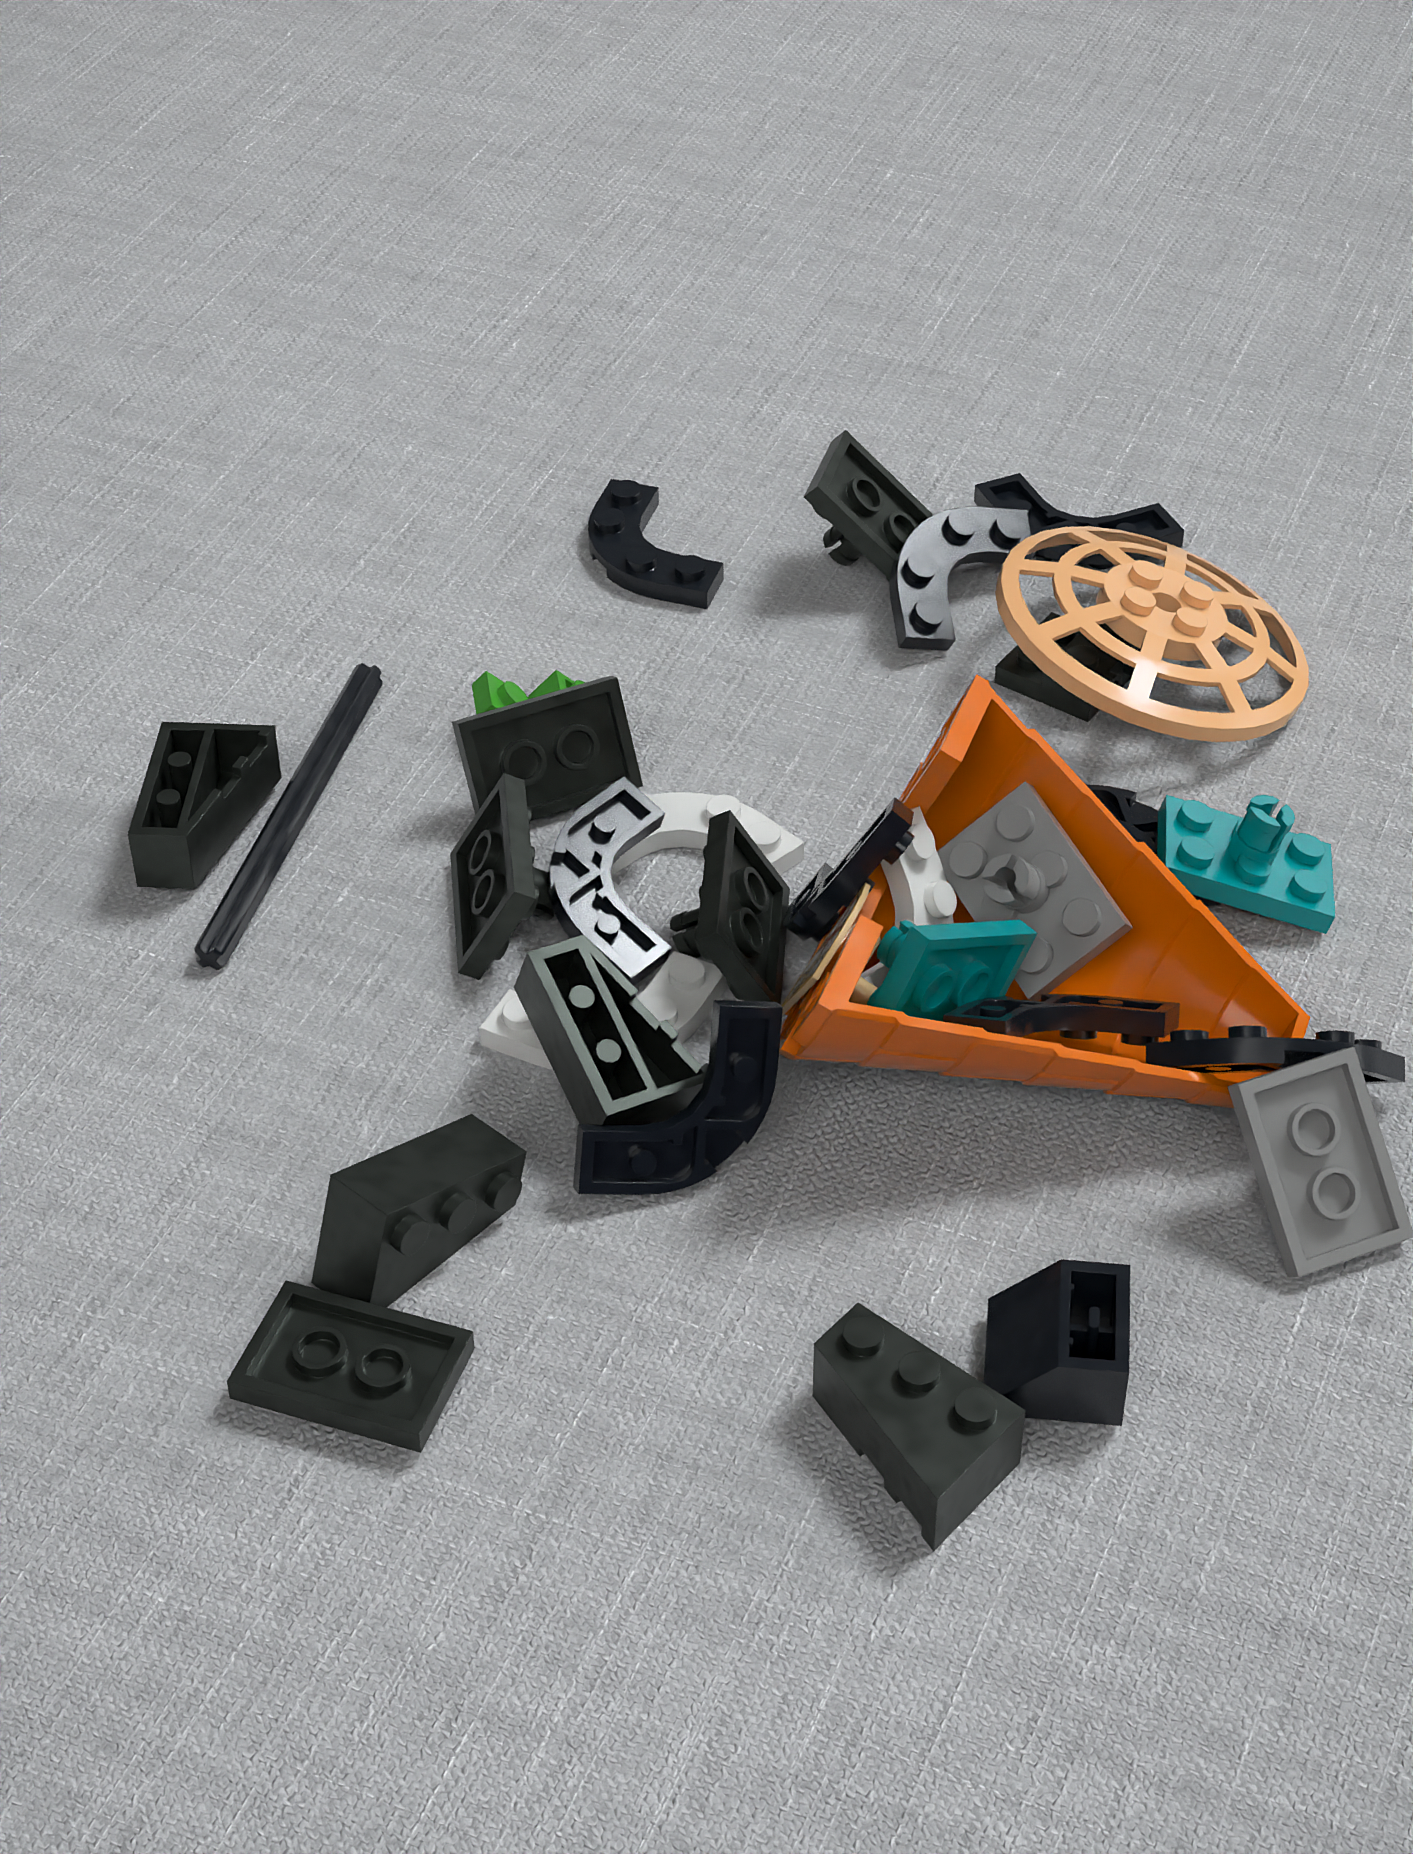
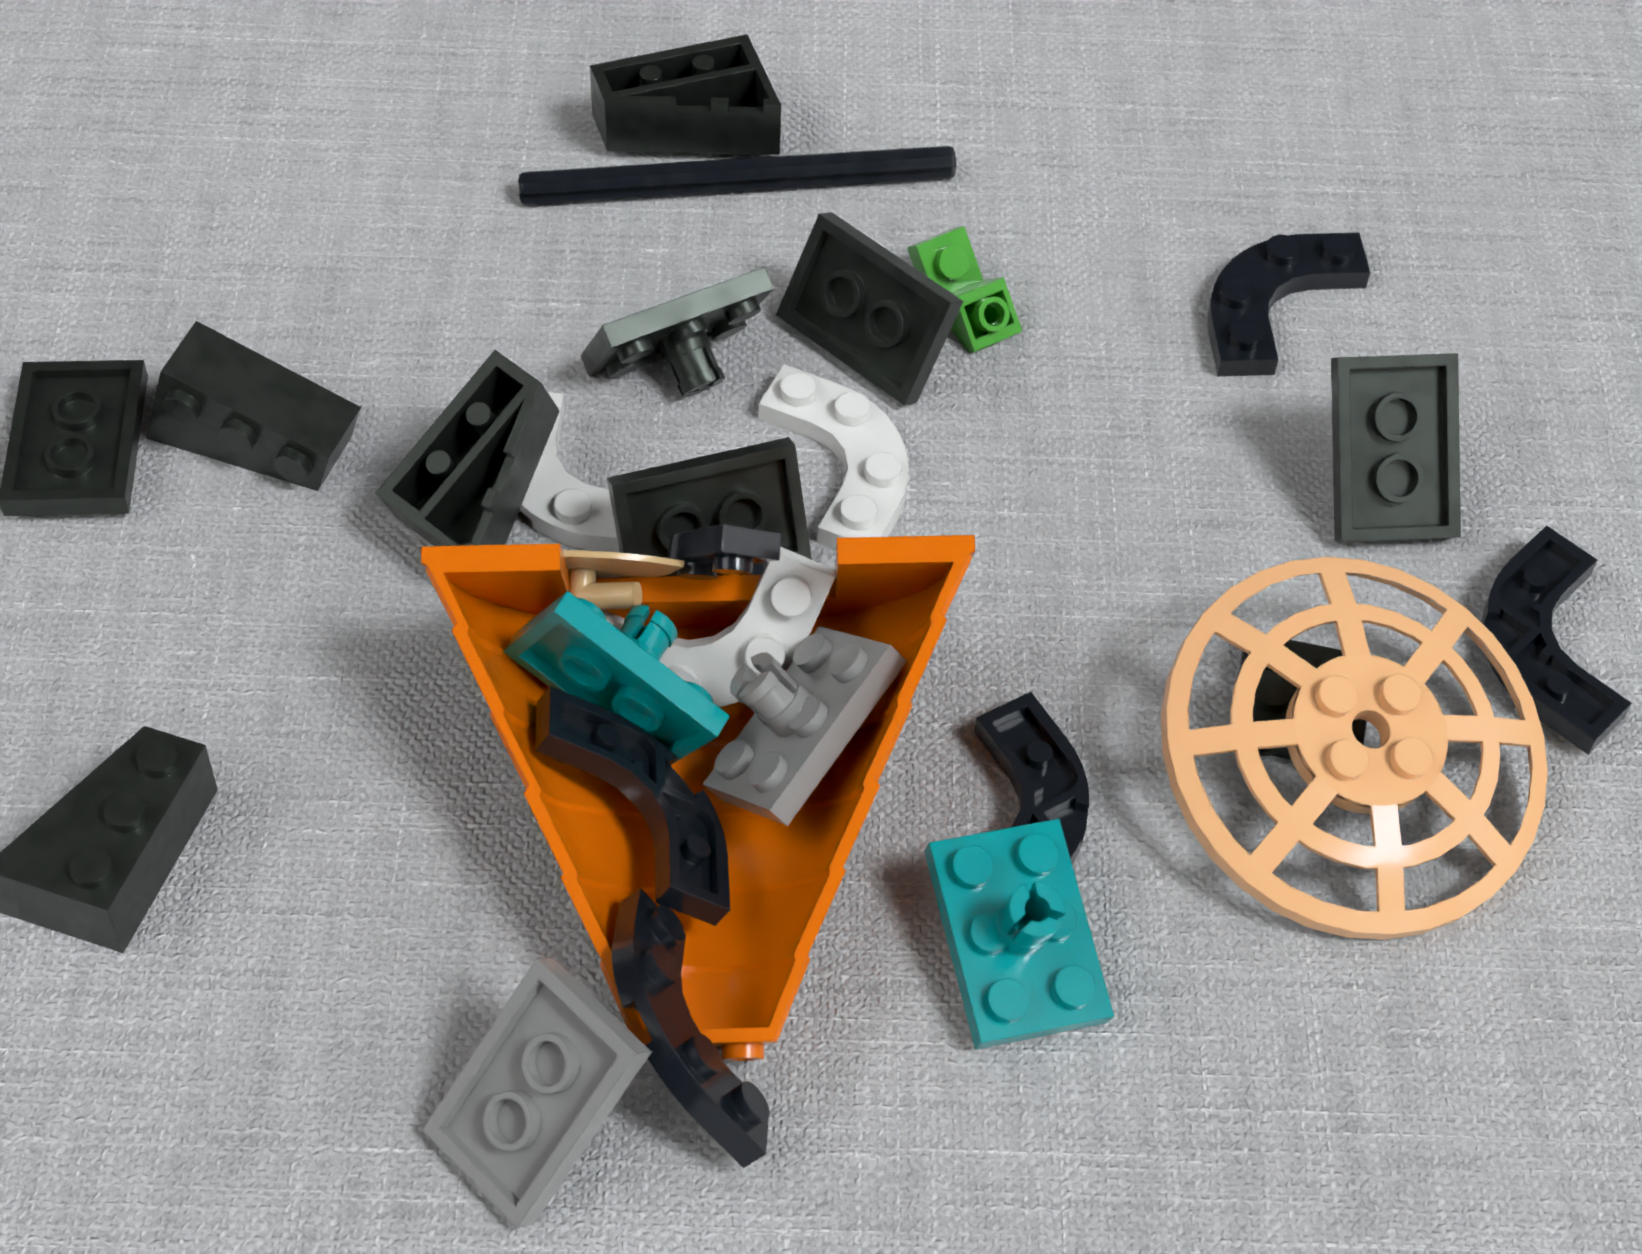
camera: 65 degrees right, 10 degrees up
plate [547,776,672,986] -> none
black plate [573,1000,783,1195] -> none
plate [889,506,1035,651] -> none
black slope [983,1259,1130,1426] -> none

